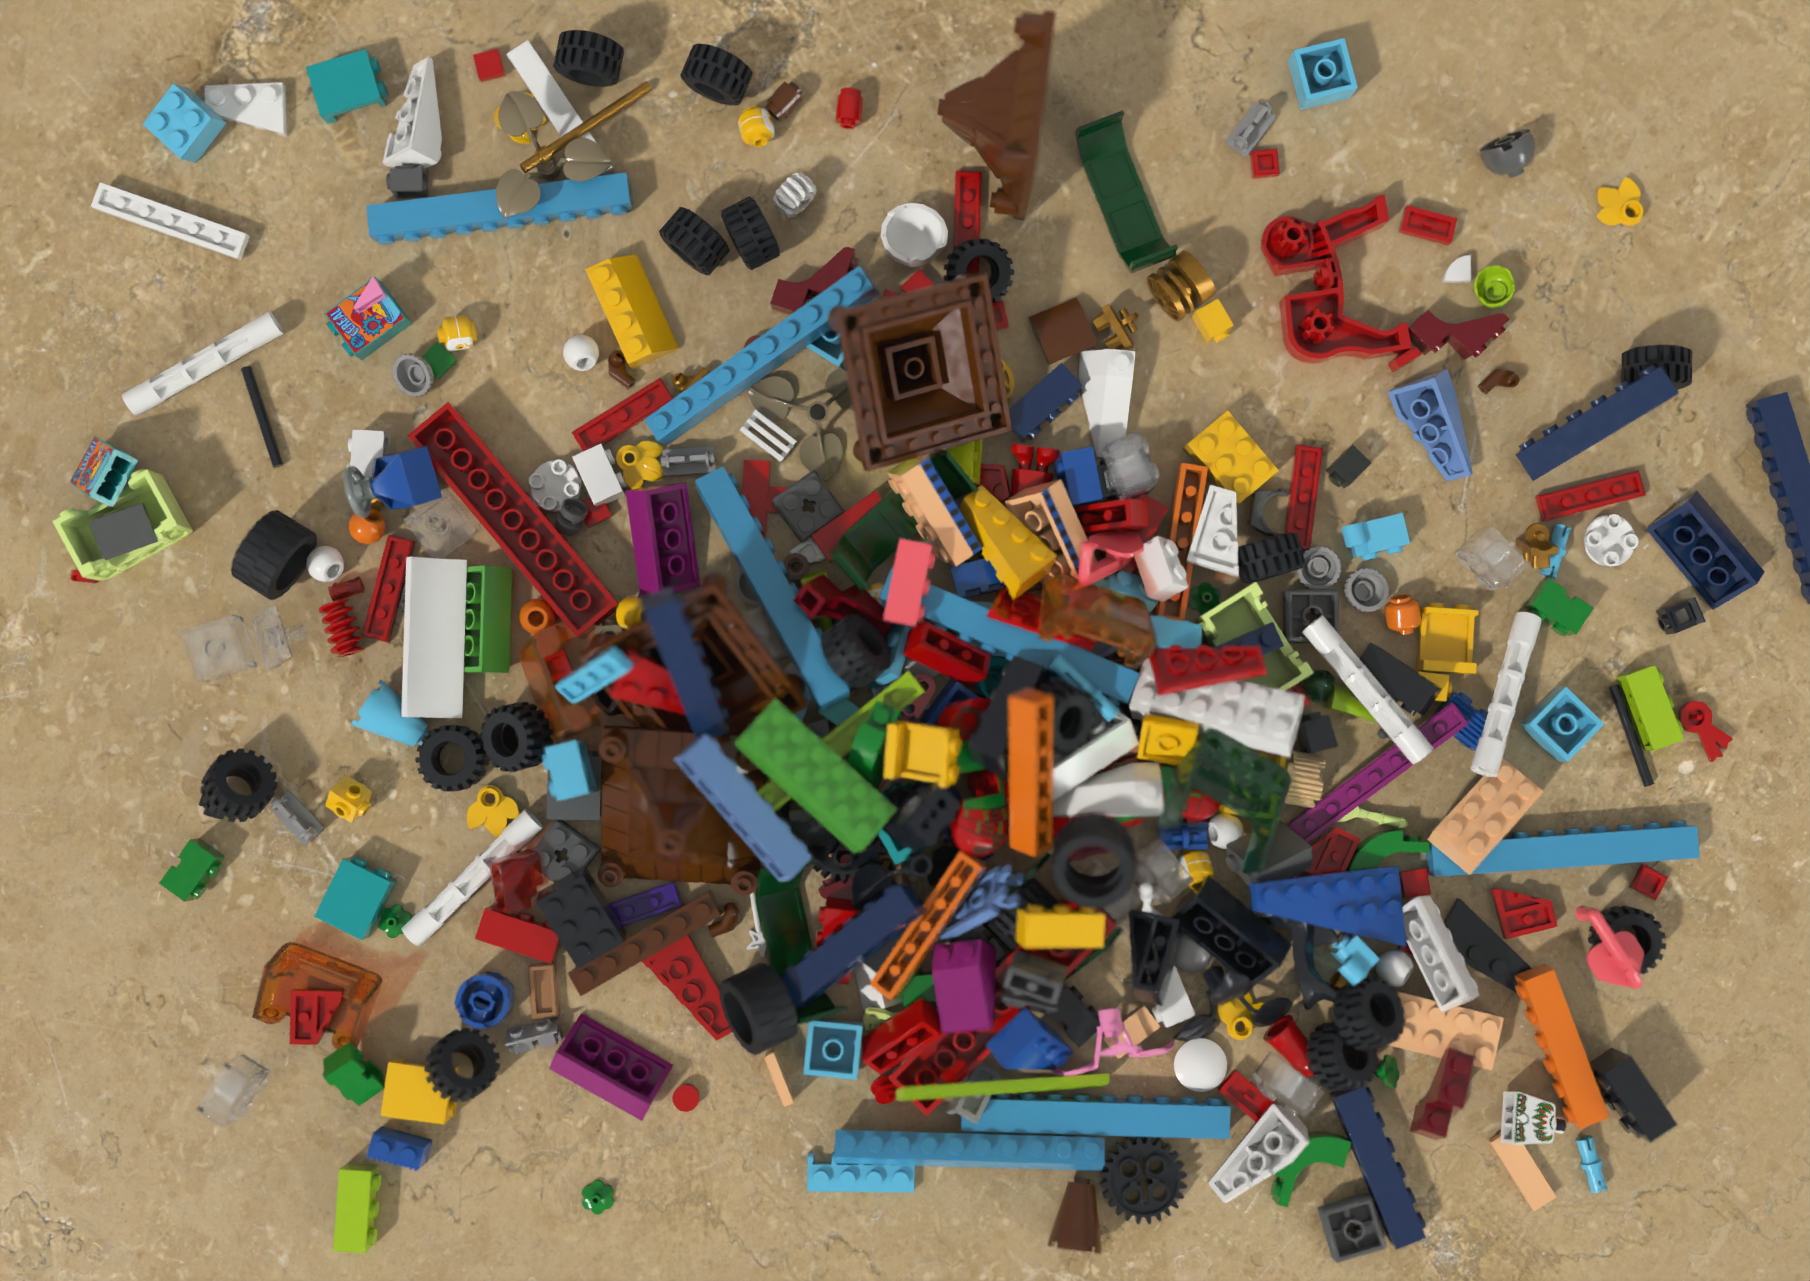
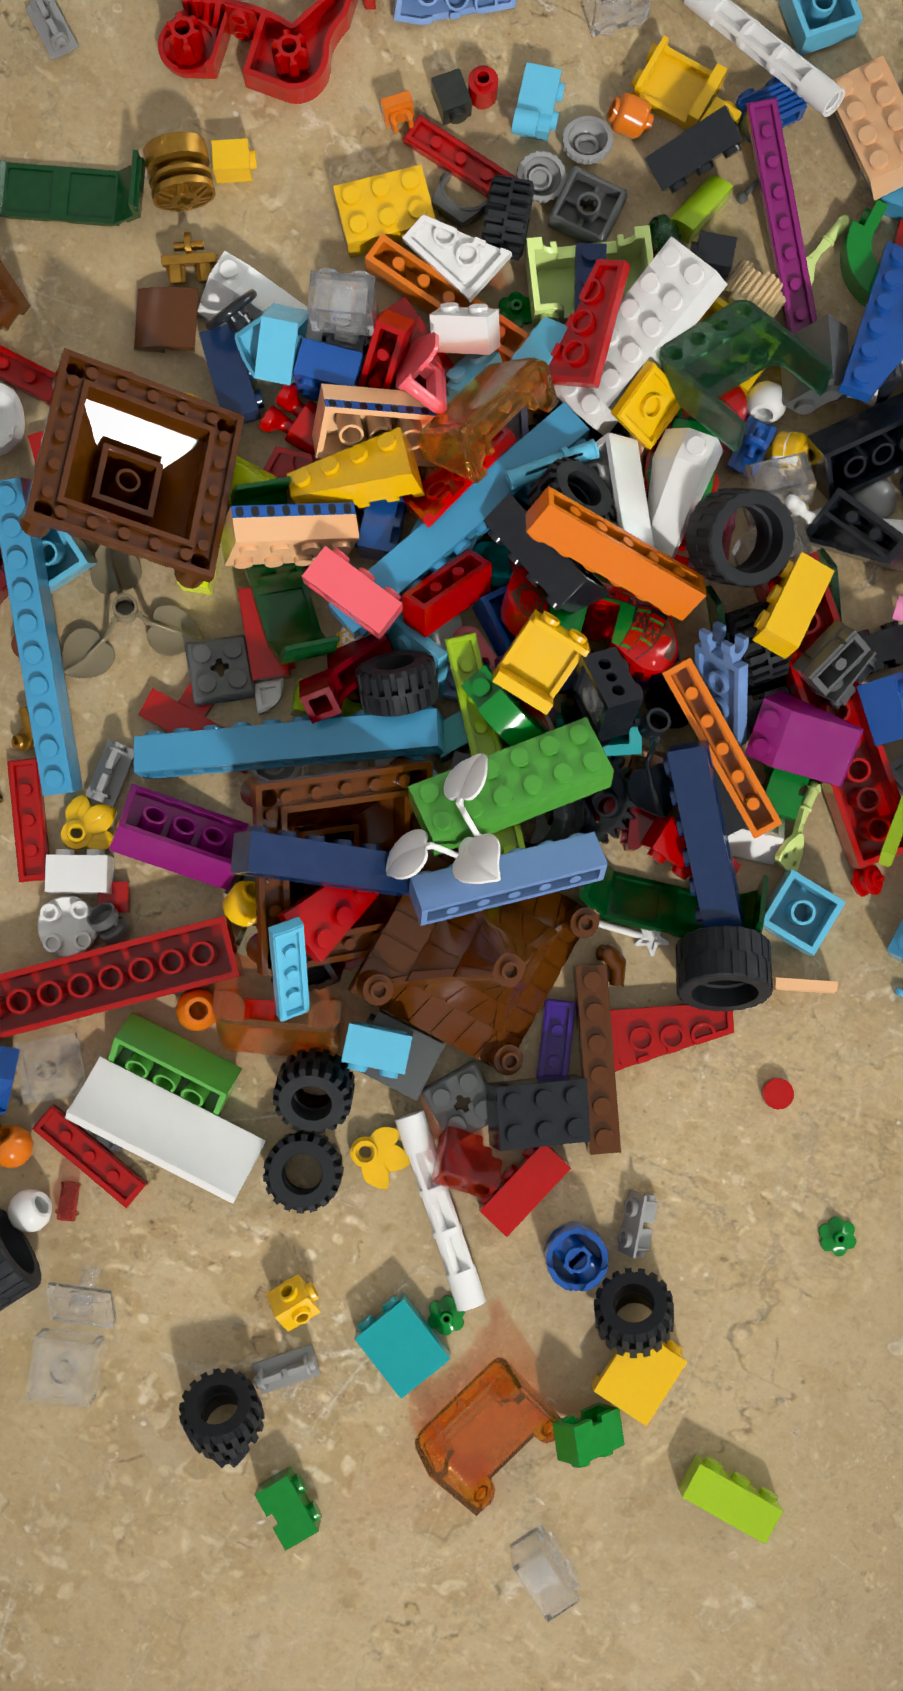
camera: 65 degrees left, 0 degrees up
red wing [289,989,345,1045] -> none
red piece [319,599,366,657] -> none
medium azure cone [351,680,429,747] -> none
blue brick [367,1126,432,1171] -> none
medium nougat tile [528,963,560,1019] -> none
magenta slope [549,1014,673,1121] -> none
white tile [740,410,797,463] -> none
reddish brown cone [783,553,809,579] -> none
red brick [862,998,941,1075] -> none
black tyre [944,239,1014,303] -> none
red tile [1250,148,1280,179] -> none
white piece [1302,615,1434,764] -> none
red wing [1304,827,1360,875] -> none
none -> medium azure piece [206,289,309,385]
none -> orange tile [380,90,414,133]
none -> white plant [386,753,501,884]
none -> red brick [468,65,498,110]

